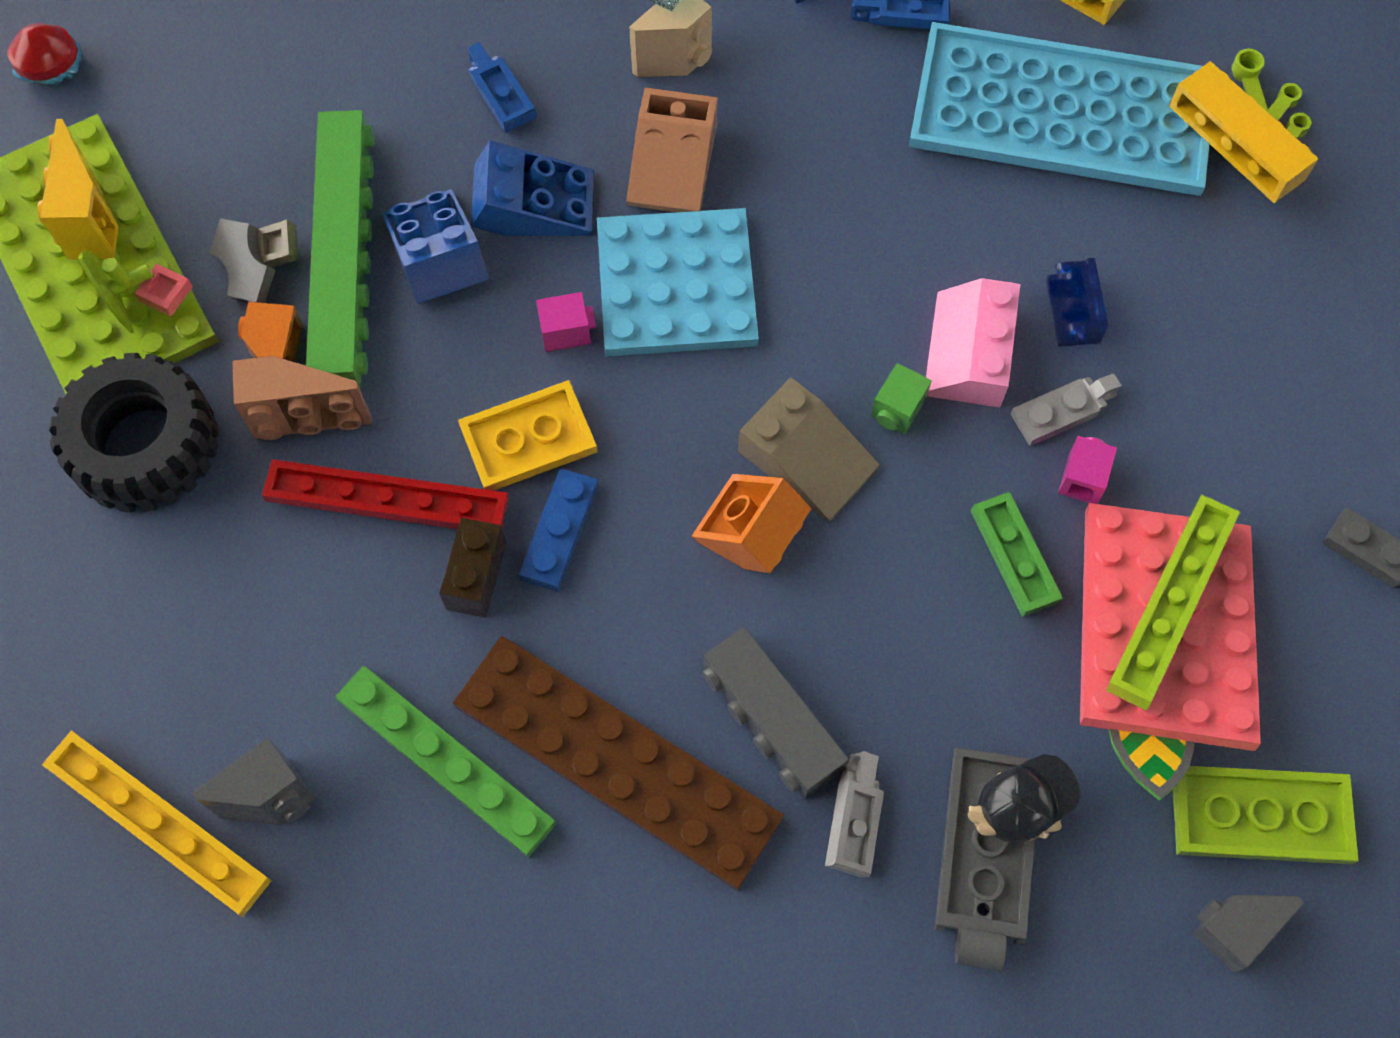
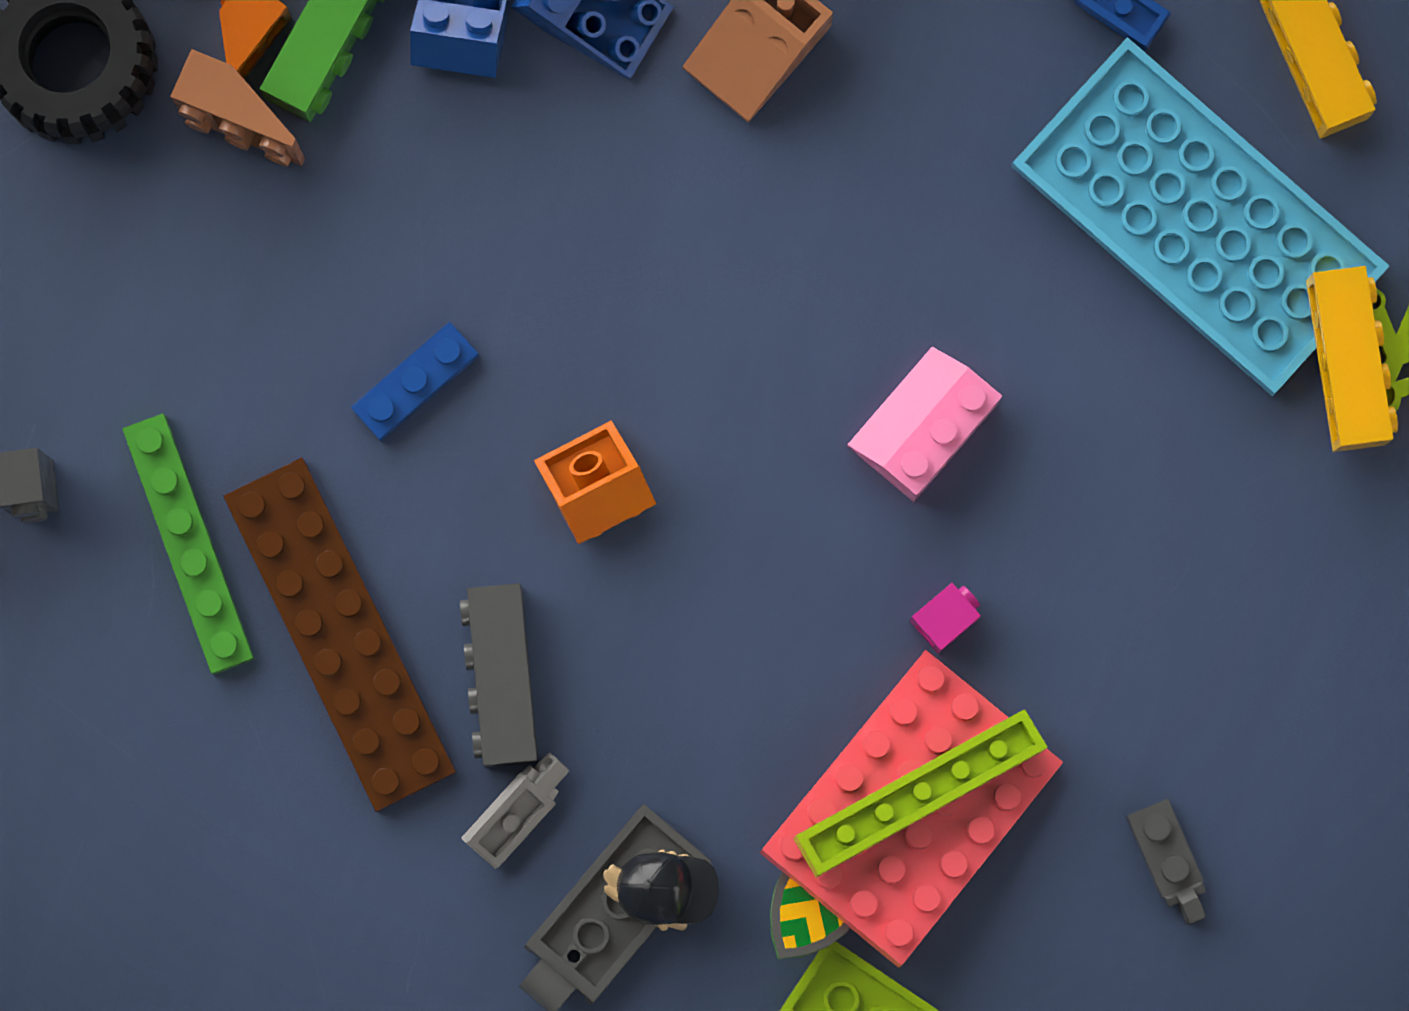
camera: 30 degrees right, 15 degrees up
red plate [262,459,509,529] -> none
dark brown brick [439,517,507,618] -> none
yellow plate [458,380,598,491] -> none
dark pink brick [536,292,596,352] -> none
medium azure plate [597,208,759,357] -> none
dark tan slope [738,377,880,523] -> none
bright green brick [871,363,932,434] -> none
bright green plate [971,492,1063,618] -> none
light grey hinge [1010,373,1122,446] -> none
clear blue hinge [1046,258,1109,347] -> none

